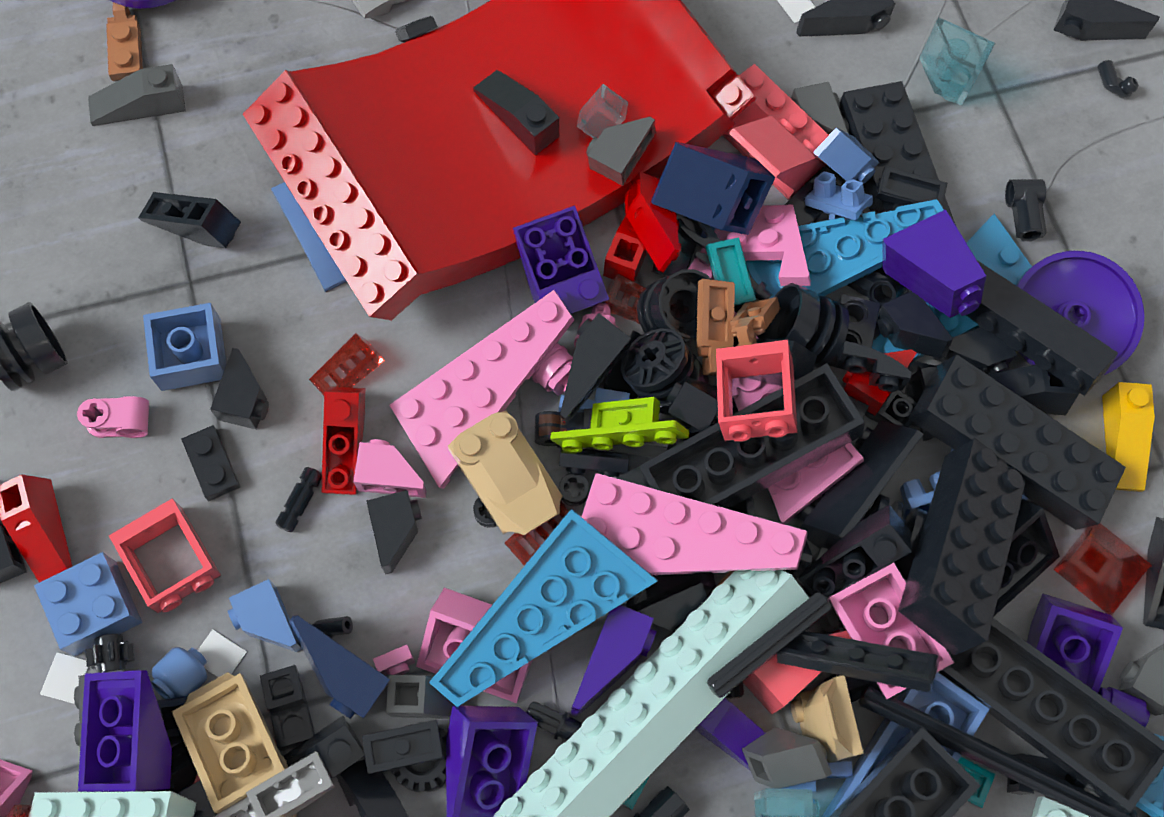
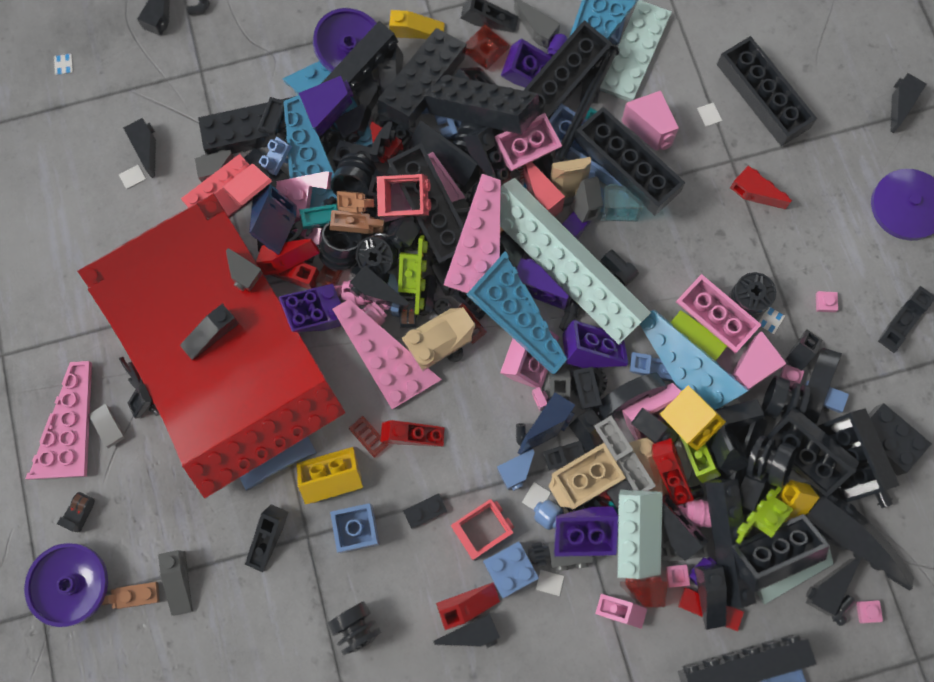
camera: 80 degrees left, 5 degrees up
bright pink piece [77,396,149,438] -> none
black slope [210,348,269,430] -> none
black axle [276,467,322,532] -> none
bright pink slope [353,439,427,498] -> none
black slope [366,490,422,575] -> none
clear light blue panel [577,84,628,138] -> none
black axle [707,593,832,698] -> none
black tile [777,631,939,693] -> none
medium blue slope [813,127,879,183] -> none
clear light blue slope [919,17,995,106] -> none
black piece [1005,179,1047,241] -> none
none -> yellow slope [297,447,363,505]

